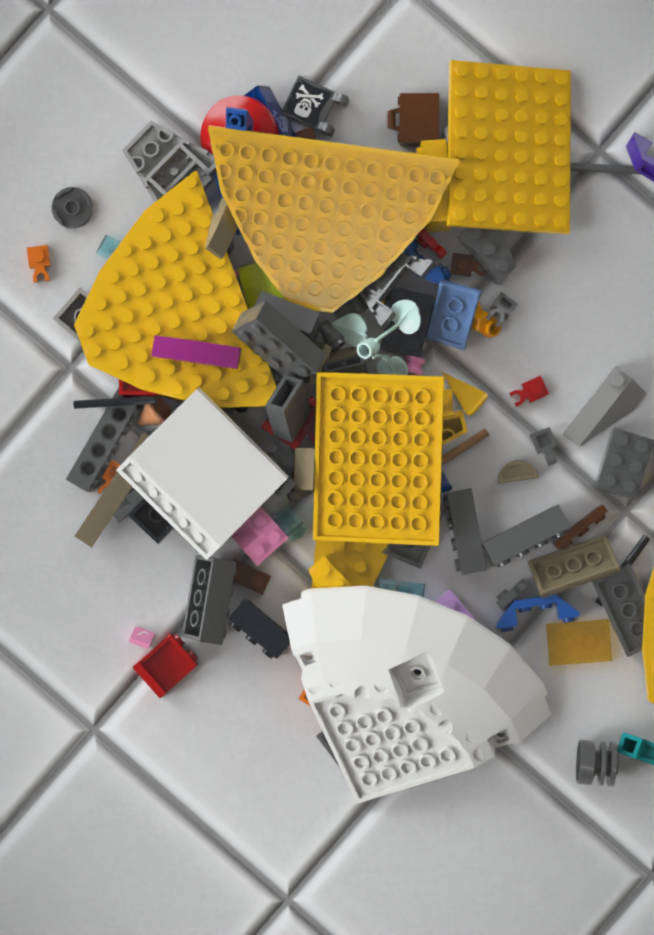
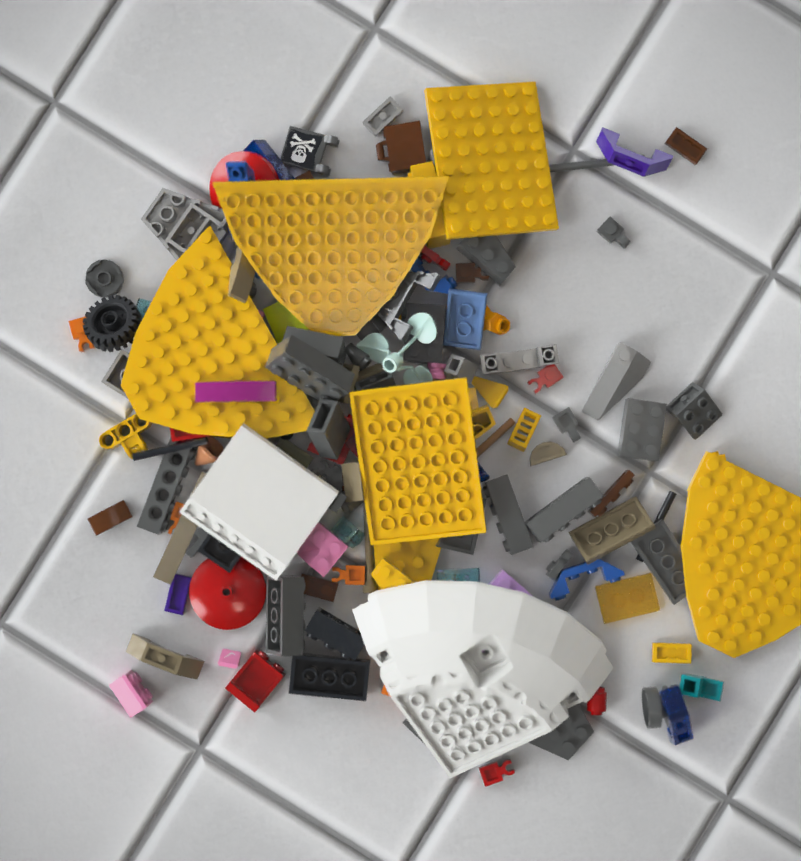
camera: 10 degrees left, 0 degrees up
dark grey plate [486,292,518,327] -> none
none -> black wheel [83,295,142,352]
none -> reddish brown slope [87,500,132,536]
none -> yellow piece [99,414,152,459]
none -> bright pink slope [109,670,153,717]
none -> dark tan slope [126,633,205,679]
none -> dark purple tile [164,574,192,615]
none -> red dish [189,557,266,630]
none -> black brick [288,653,370,701]
none -> orange plate [332,565,365,585]
none -> light grey plate [363,96,403,137]
none -> dark tan piece [363,501,378,593]
none -> light grey brick [444,354,479,383]
none -> red plate [478,759,515,787]
none -> light grey slope [480,344,559,374]
none -> yellow slope [507,407,541,452]
none -> dark grey wing [528,693,594,760]
none -> red brick [587,687,607,715]
none -> dark grey plate [596,216,630,249]
none -> yellow plate [652,642,692,664]
none -> clear blue slope [660,685,694,745]

